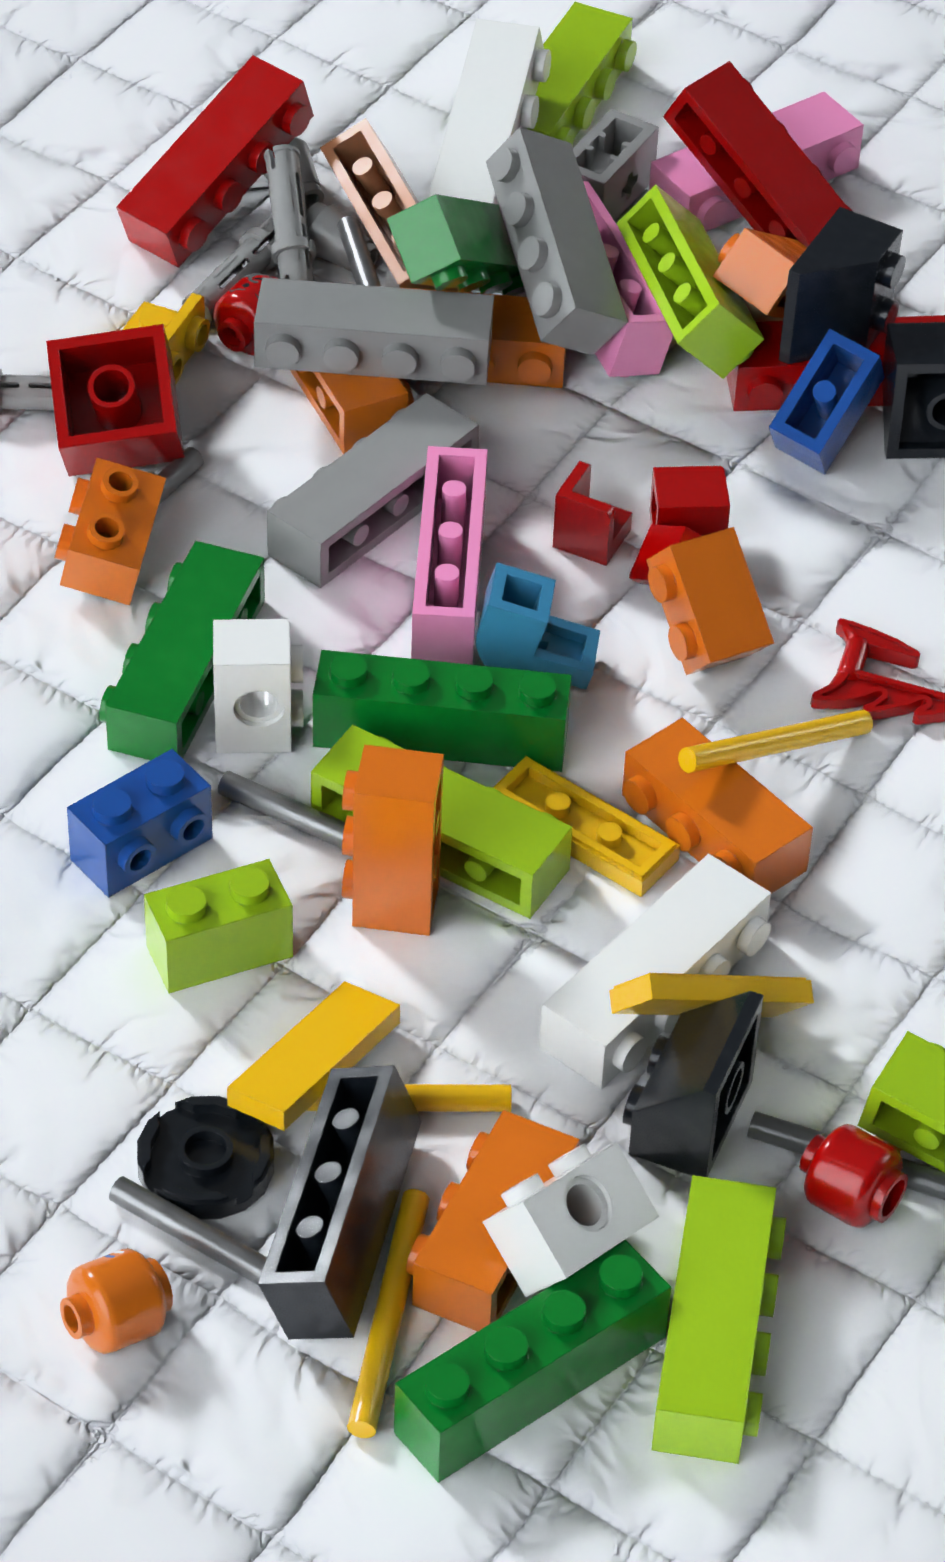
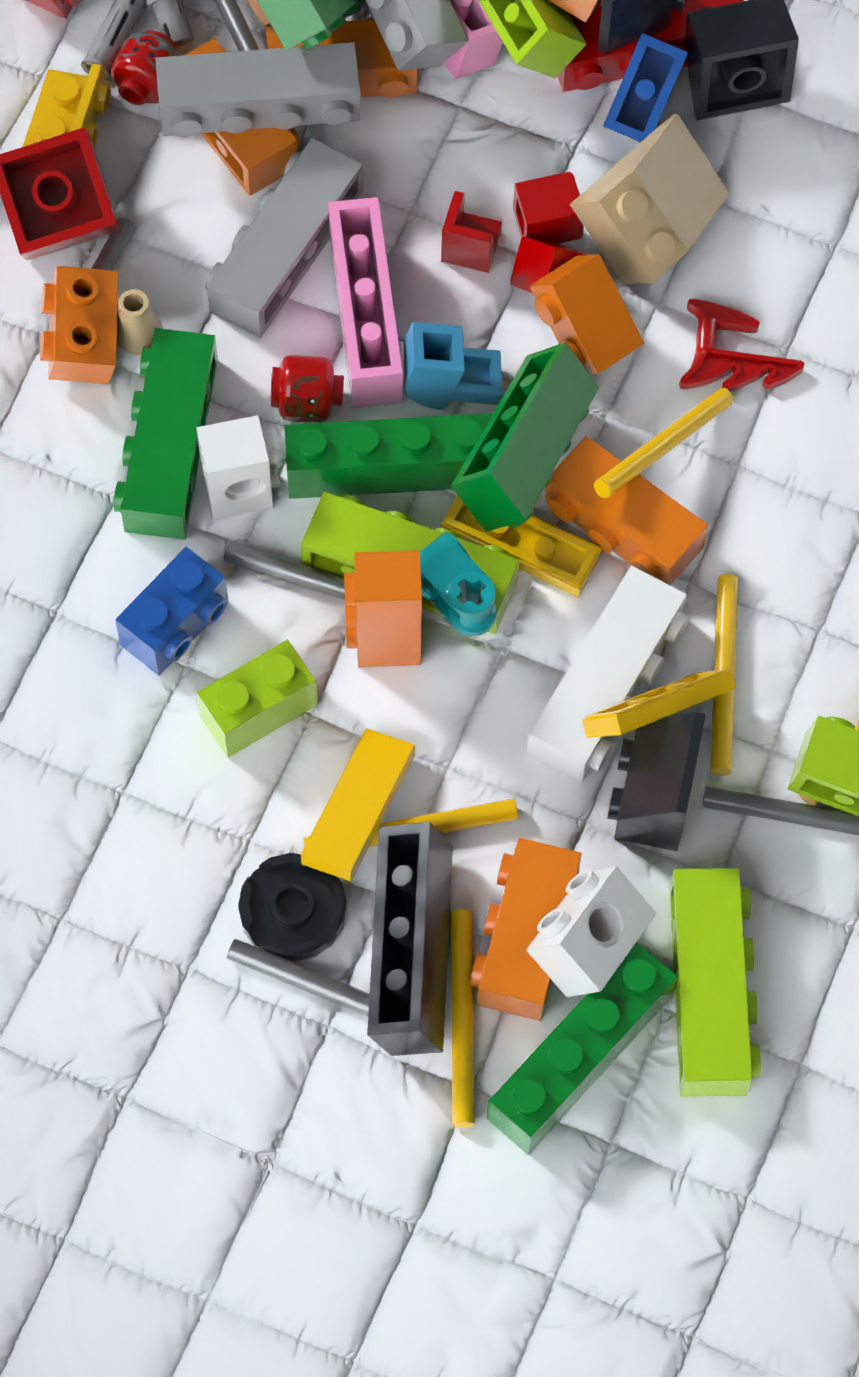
camera: 10 degrees left, 20 degrees up
orange head [60,1248,173,1354] -> none
red head [799,1124,908,1228] -> none
none -> tan cone [116,289,163,355]
none -> red head [270,355,344,423]
none -> teal piece [420,532,497,637]
none -> green brick [451,342,599,532]
none -> tan slope [570,114,730,285]
none -> yellow bar [710,574,738,775]

